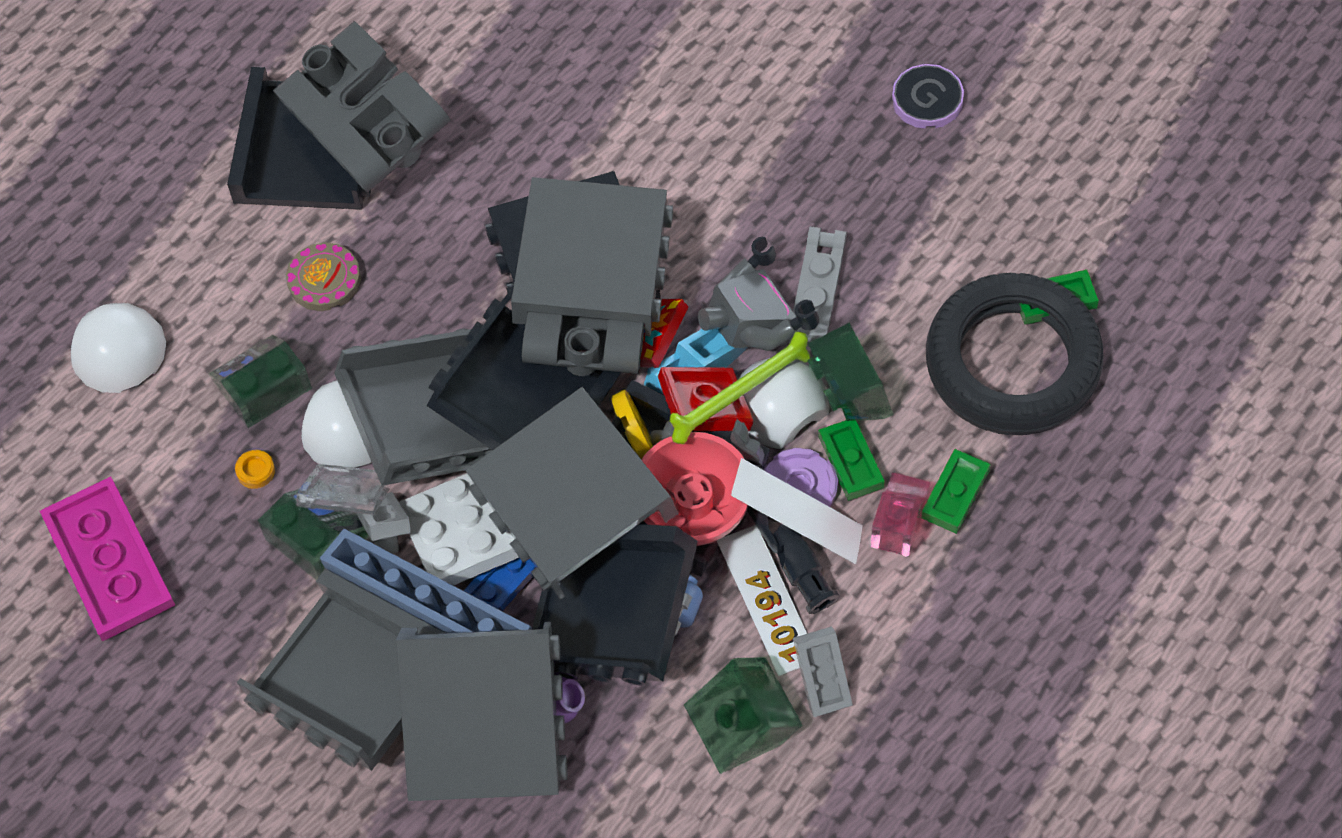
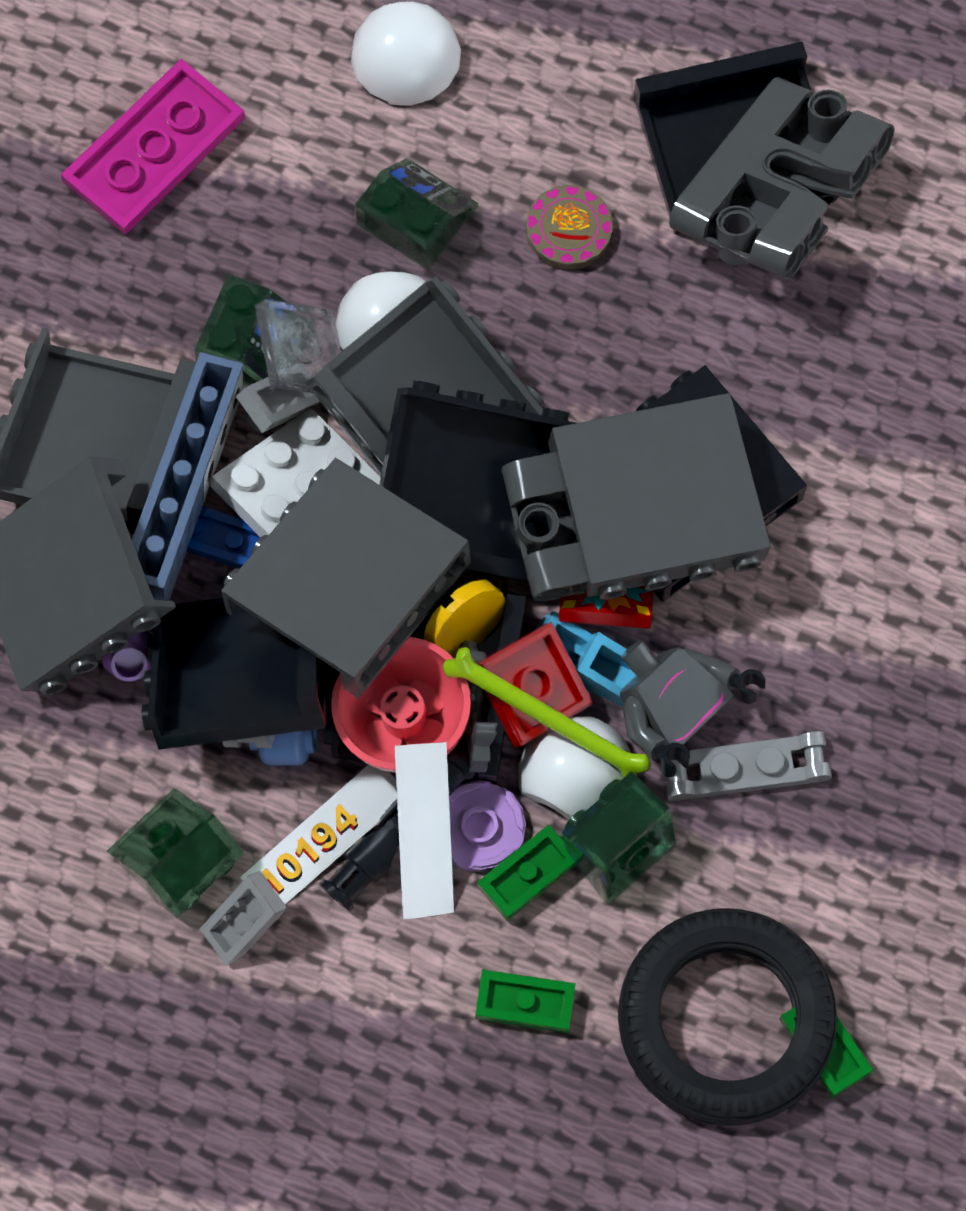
camera: 65 degrees right, 10 degrees up
light orange tile [235,450,275,489] -> none
clear pink arch [871,472,930,557] -> none

